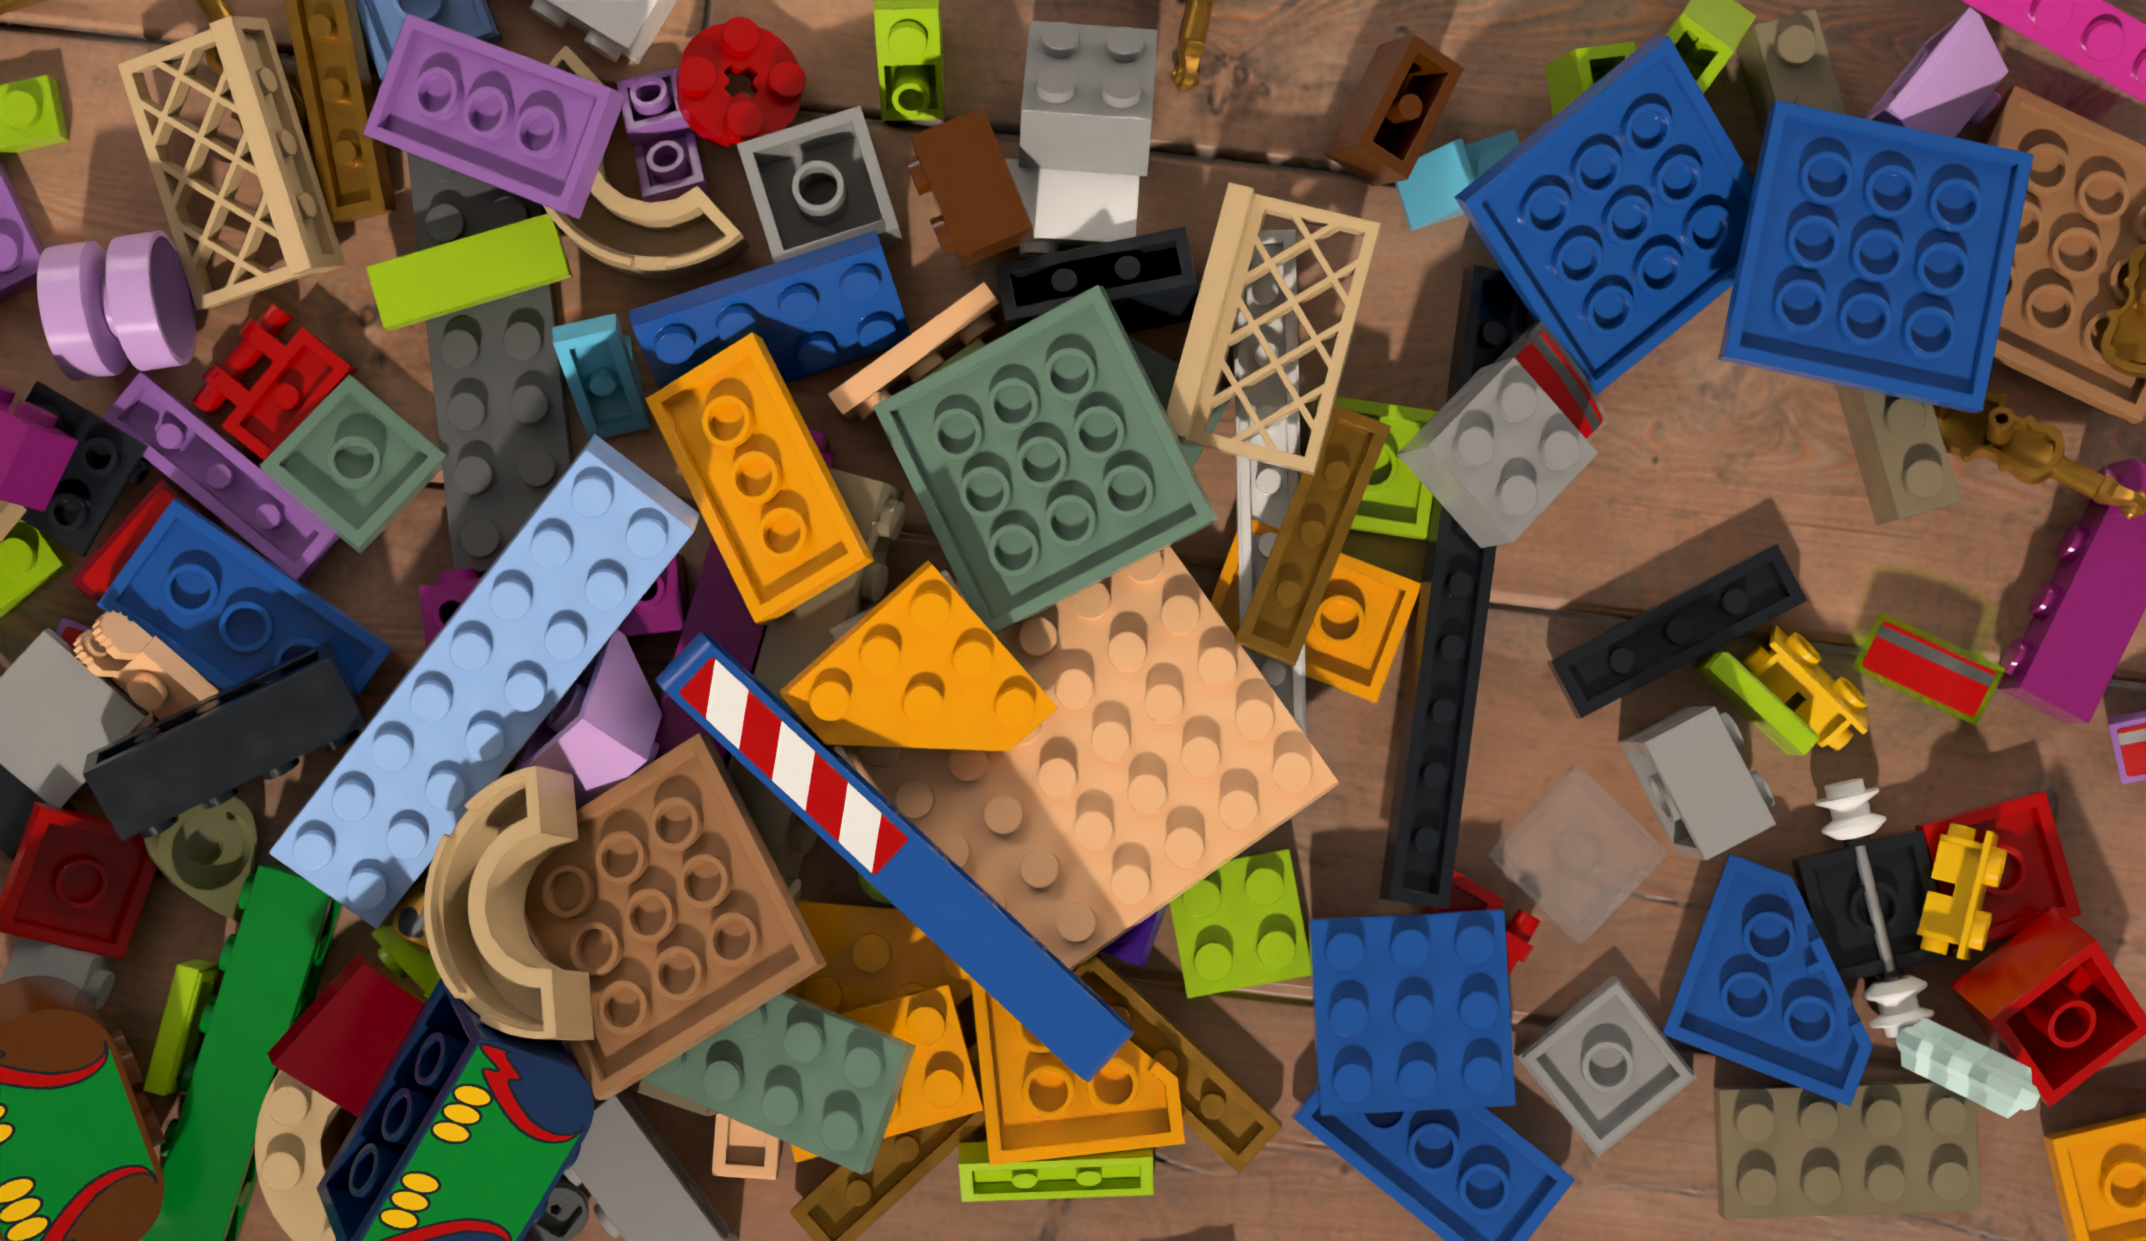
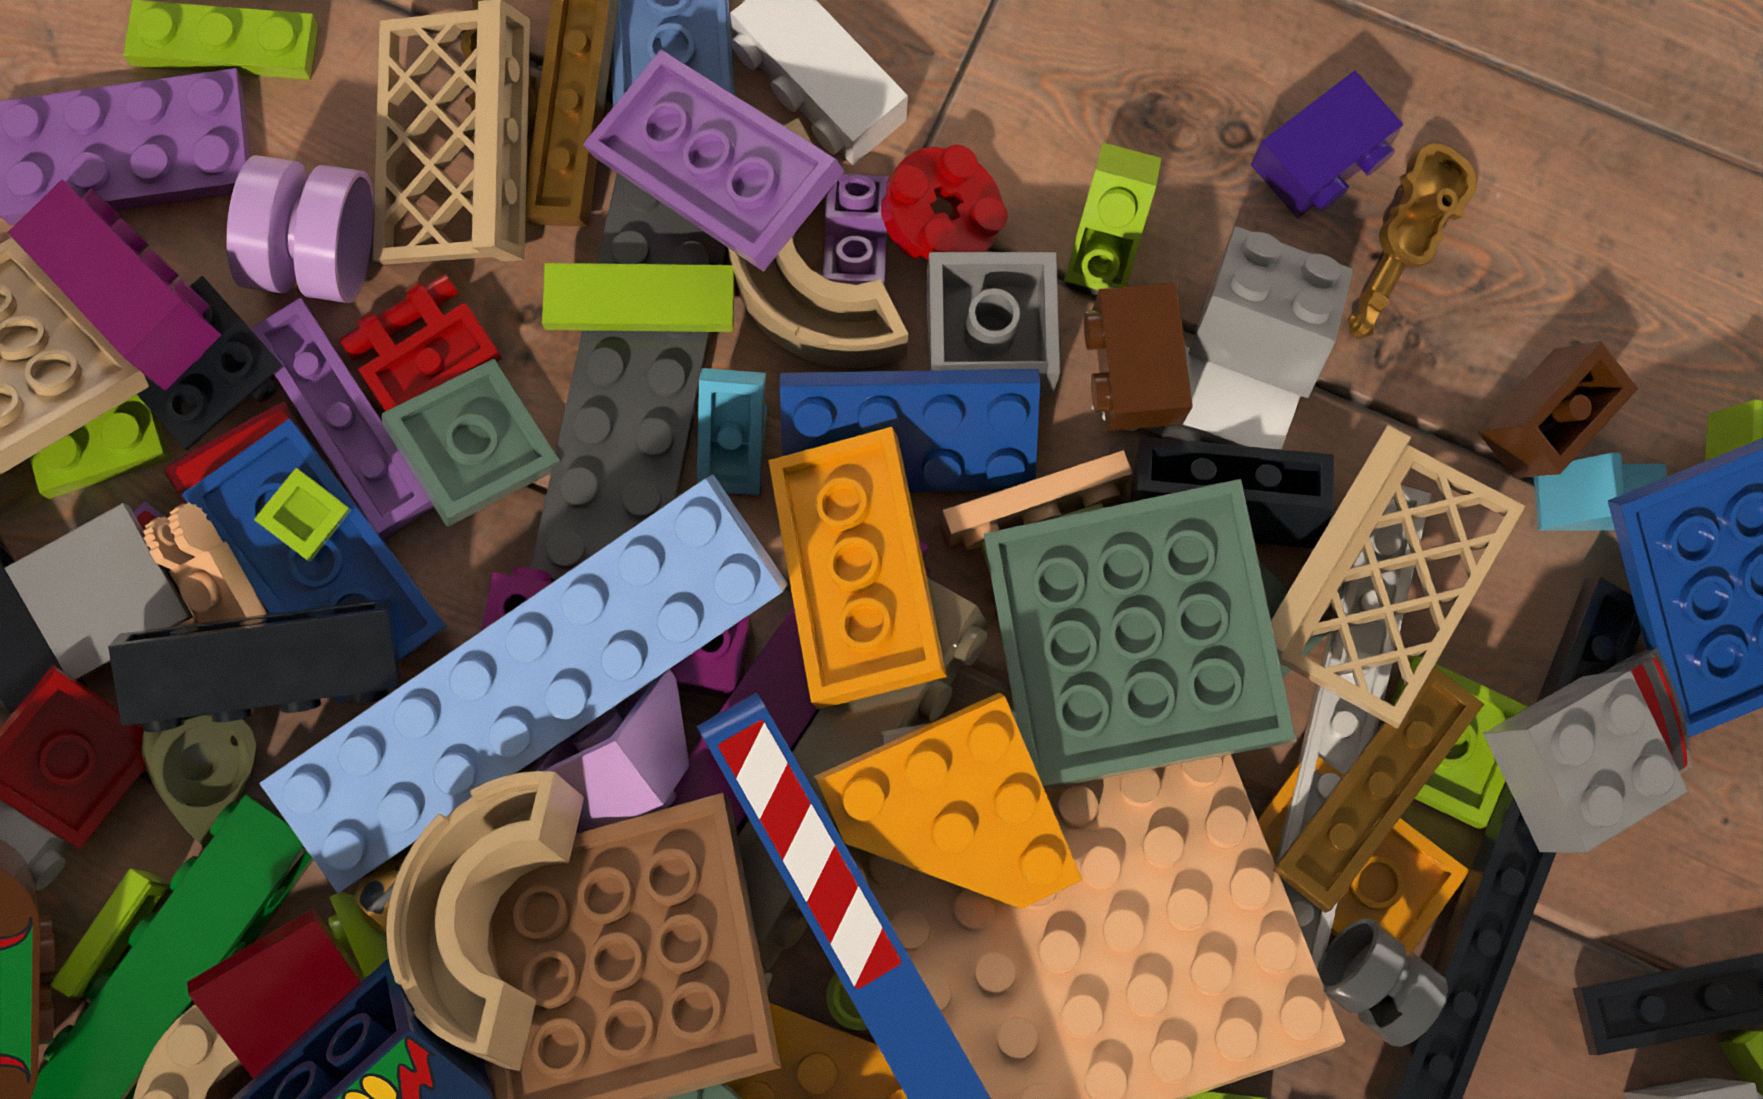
camera: 15 degrees right, 10 degrees down
none -> lime plate [254,468,352,561]
none -> dark grey wheel [1317,918,1448,1047]

